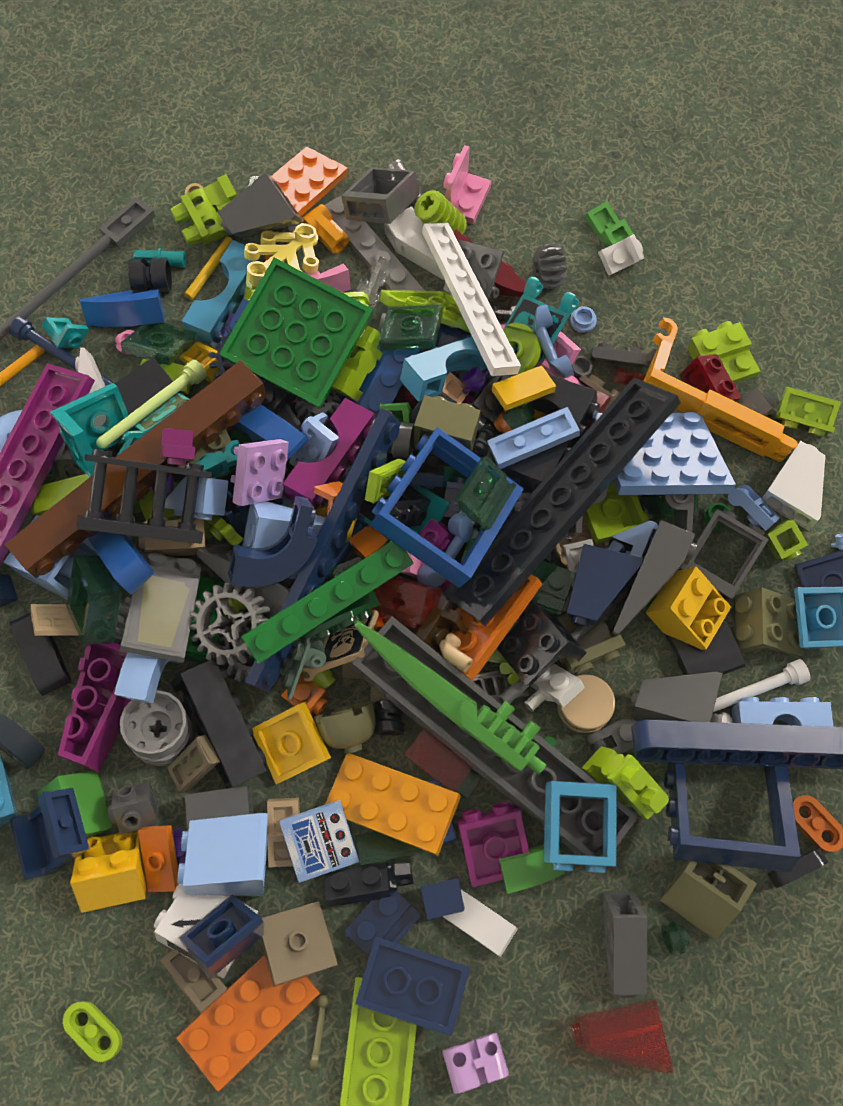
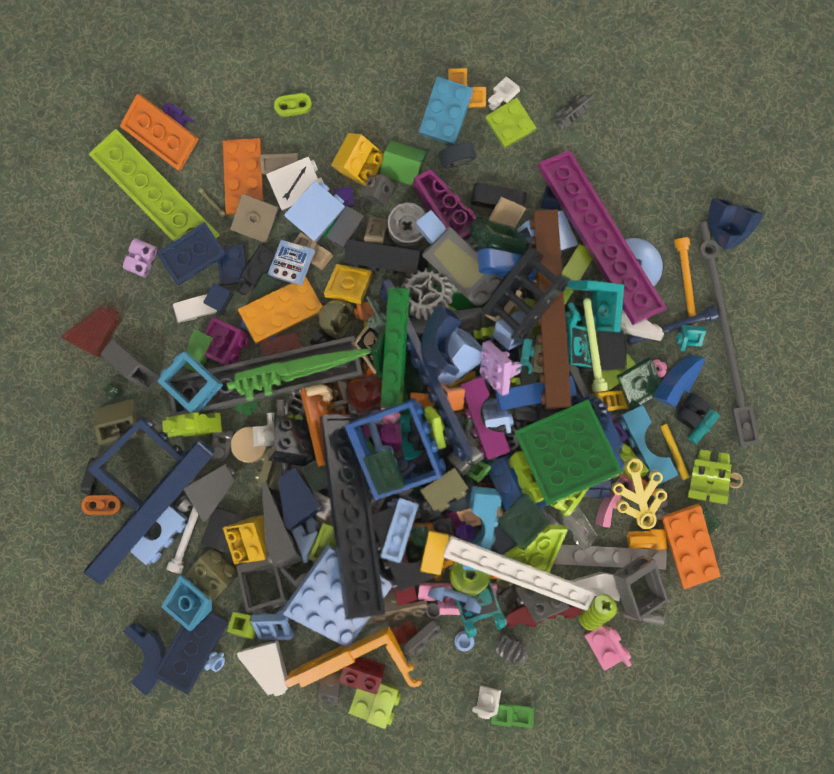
camera: 130 degrees right, 15 degrees up
dark blue panel [10,788,90,880] -> none
orange plate [138,825,179,892] -> none
magenta bracket [160,428,195,466] -> none
dark blue slope [179,895,264,980] -> none
dark grey slope [217,172,304,239] -> none
lime bracket [775,387,841,437] -> none

